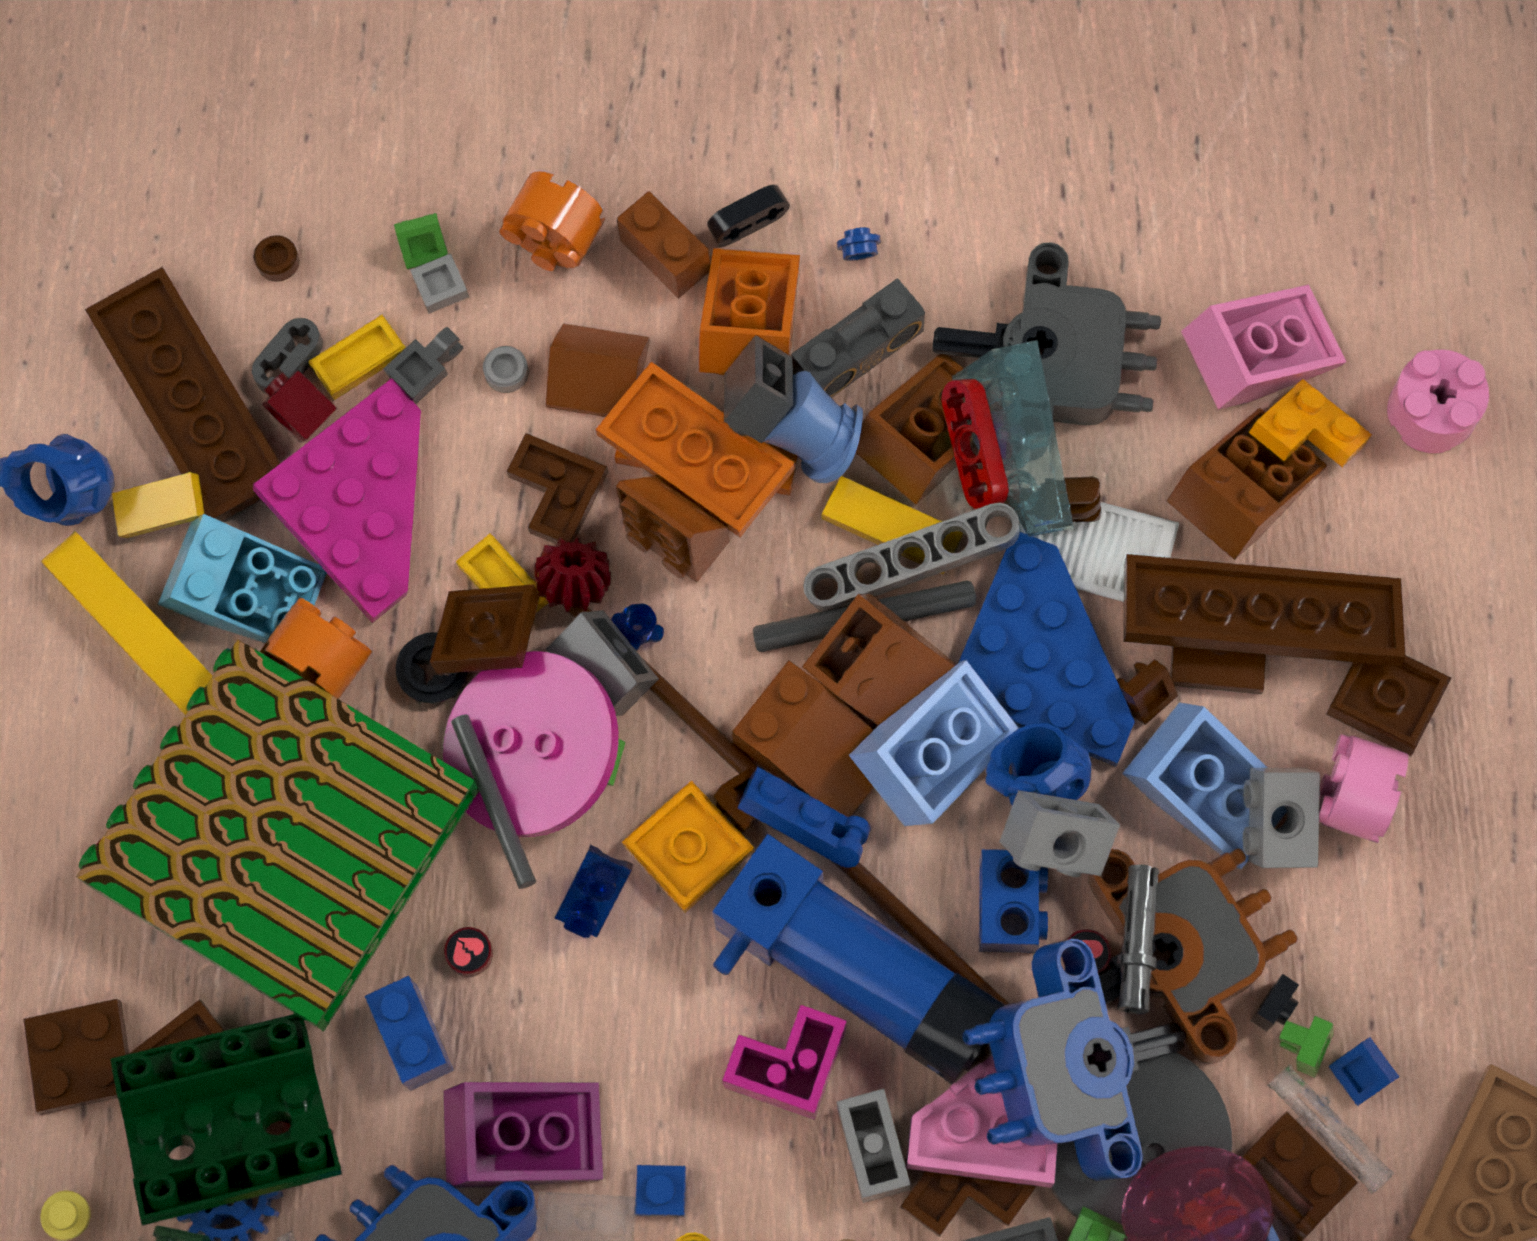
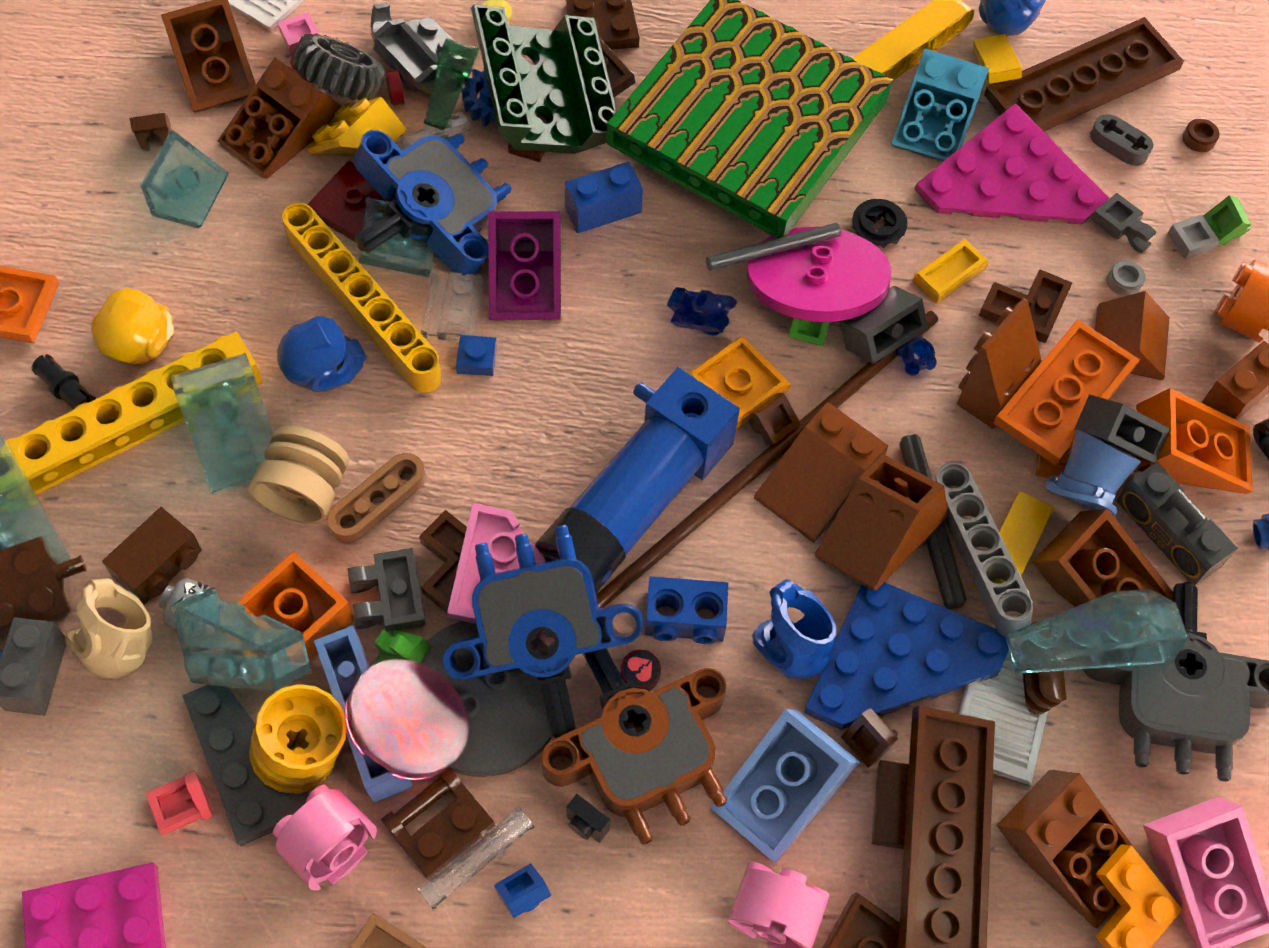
camera: 85 degrees right, 10 degrees down
orange brick [260,597,372,699] -> none
dark red brick [261,370,337,442] -> none
yellow tile [308,314,406,400] -> none
reddish brown plate [430,584,540,674] -> none
tile [444,927,493,977] -> none
dark red gear [534,536,611,613] -> none
dark pink brick [722,1005,847,1120] -> none
blue plate [737,767,871,868] -> none
light grey brick [837,1089,910,1203] -> none
light blue slope [849,660,1019,826] -> none
red beam [941,378,1009,509] -> none
light grey brick [999,790,1120,877] -> none
dark grey pin [1117,865,1159,1014] -> none
light grey brick [1243,768,1320,868] -> none
bright green tile [1279,1016,1334,1078] -> none

